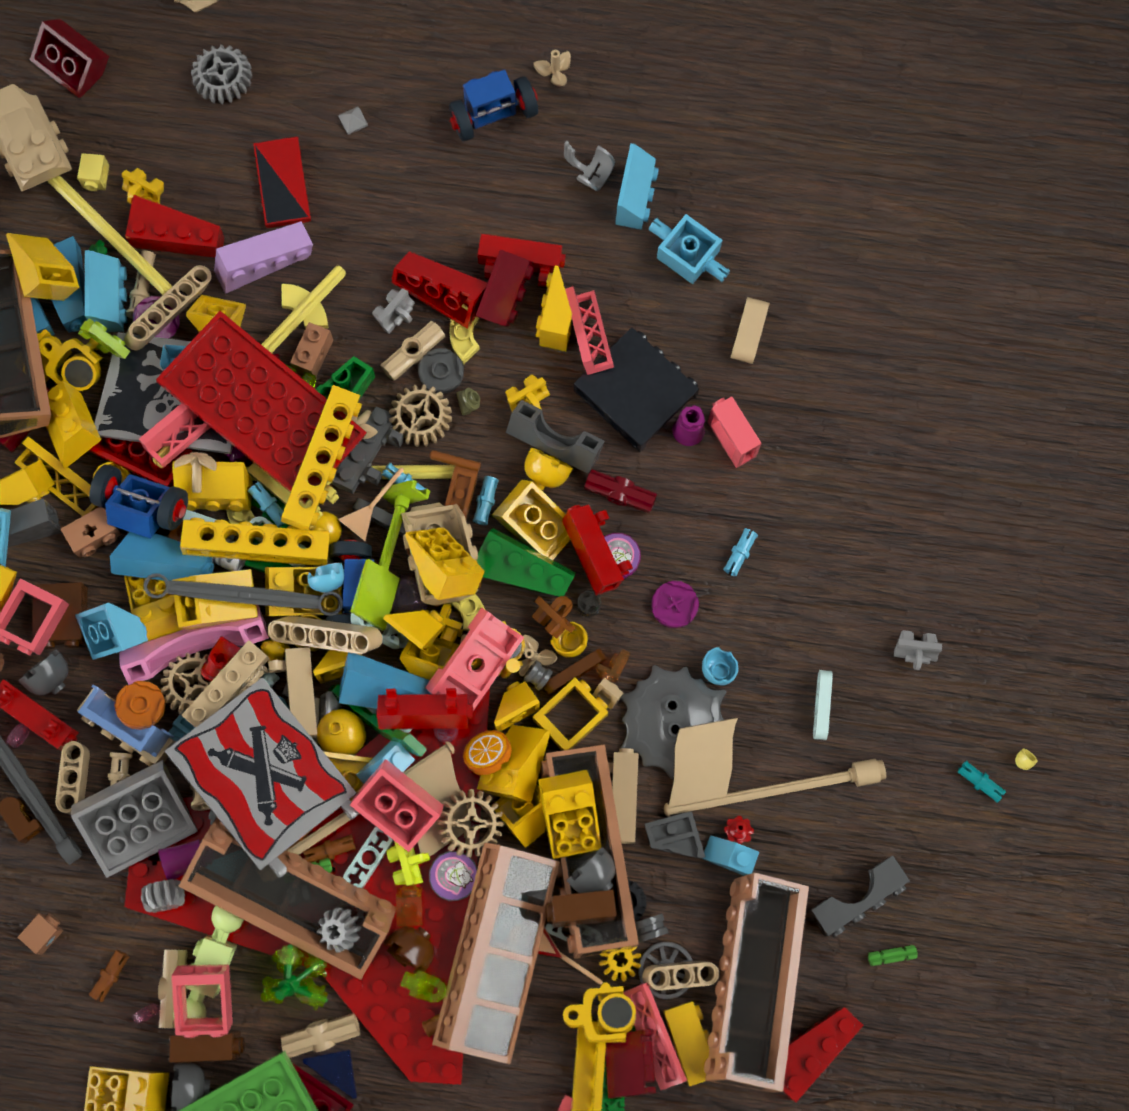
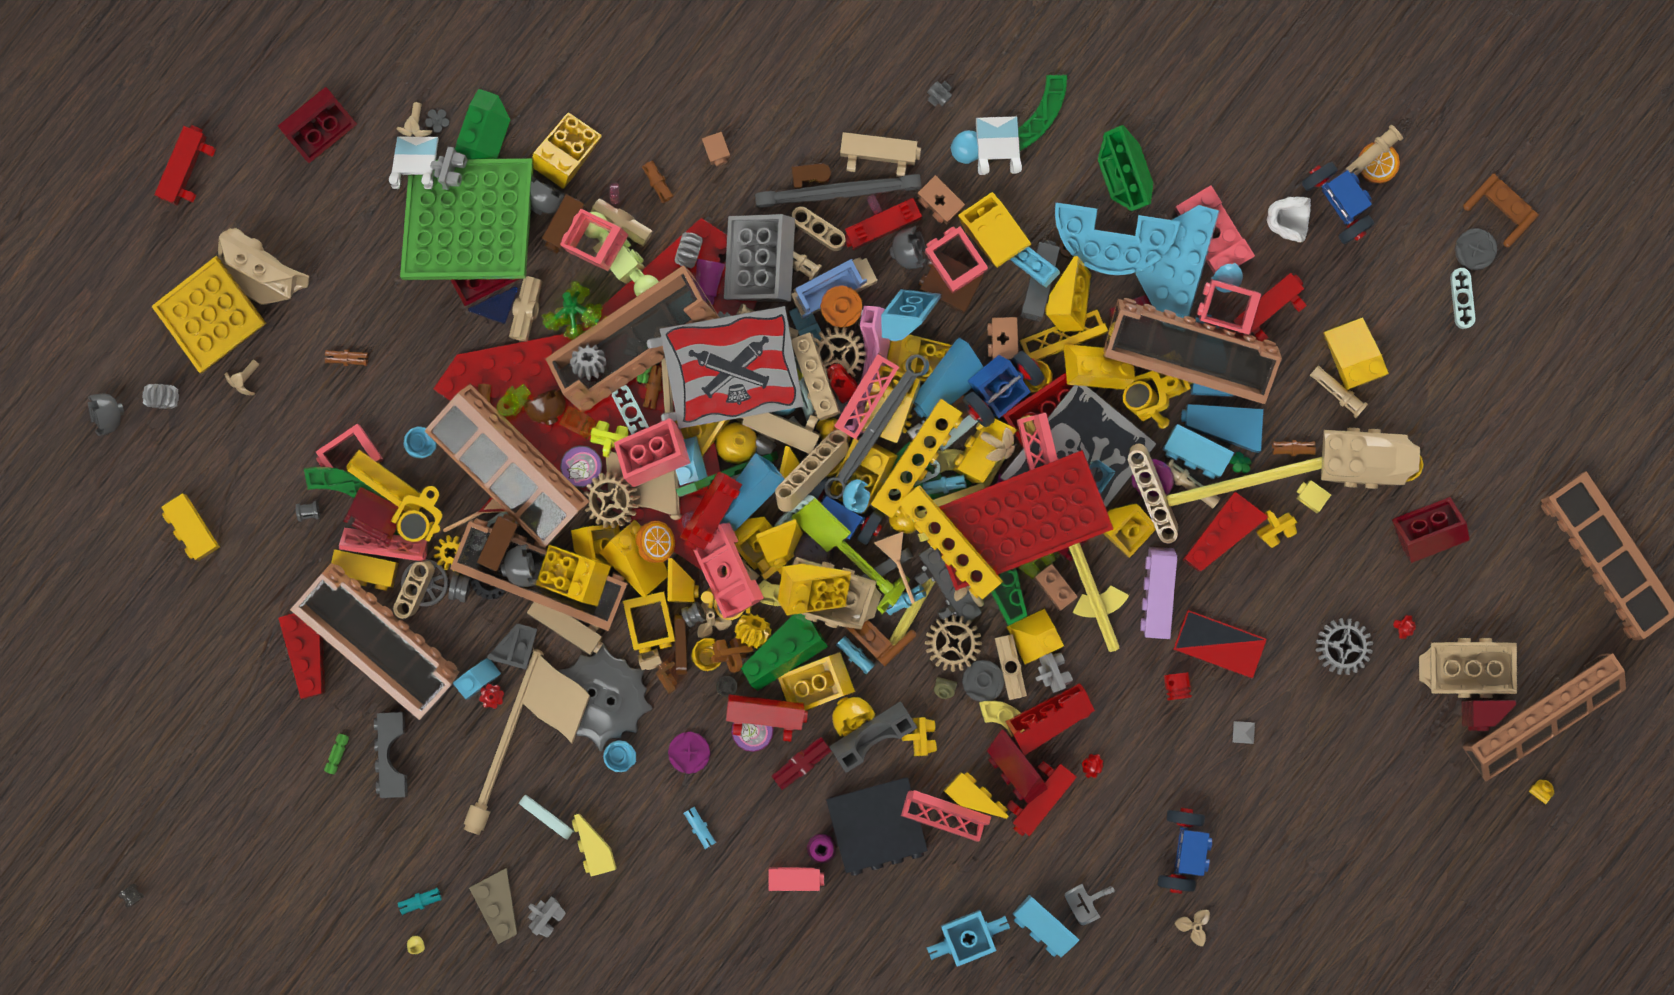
camera: 125 degrees right, 10 degrees up
yellow slope [6,233,80,301] -> none
lime plate [78,318,130,359] -> none
tan beam [731,297,770,364] -> none
none -> medium azure hair [404,427,437,459]
none -> dark tan wing [469,868,518,944]
none -> light yellow slope [572,814,617,876]
none -> yellow gear [734,613,771,649]
none -> coral fence [834,353,899,439]
none -> yellow slope [1007,609,1064,664]
none -> red plant [1082,754,1103,778]
none -> red piece [1164,672,1192,701]
none -> dark orange pin [1272,440,1316,456]
none -> red plant [1393,615,1416,639]

